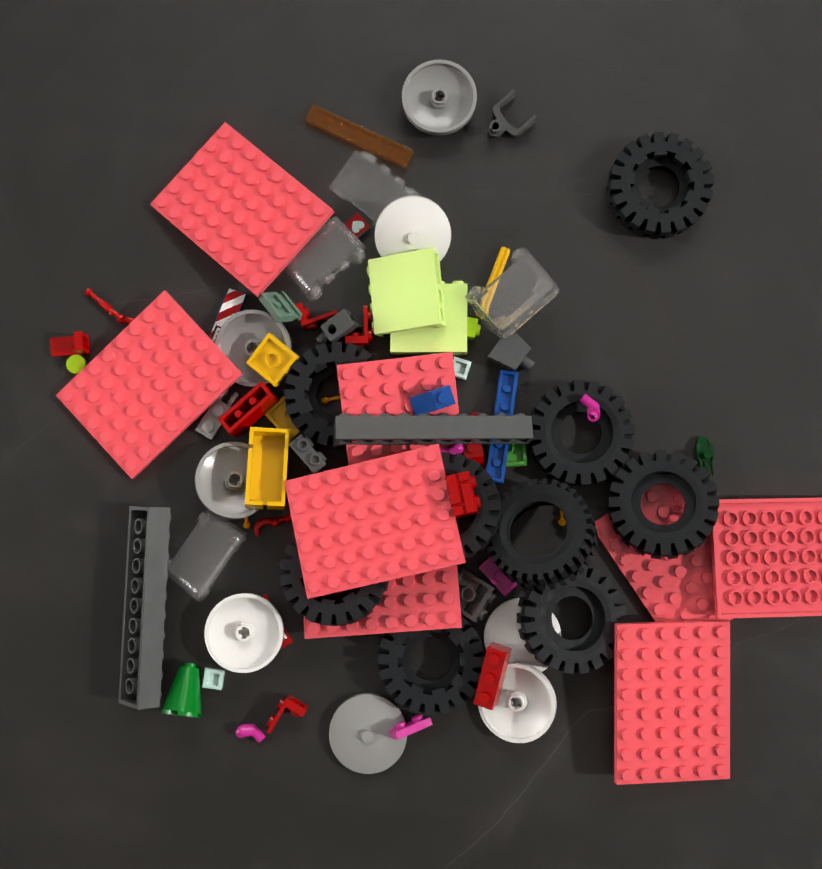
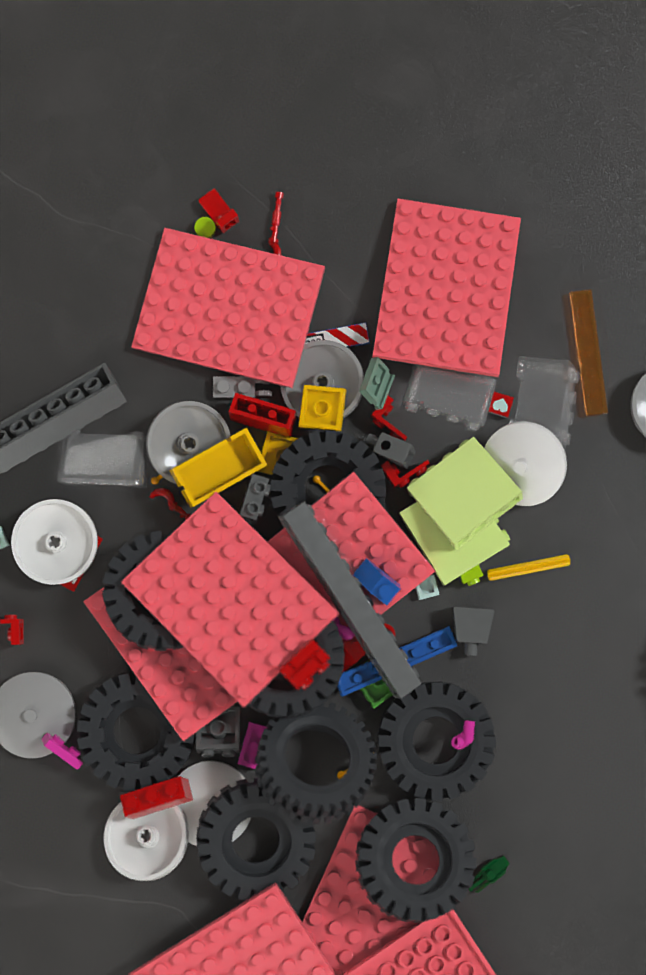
camera: 55 degrees right, 0 degrees up
clear windscreen [465,247,559,338] -> none

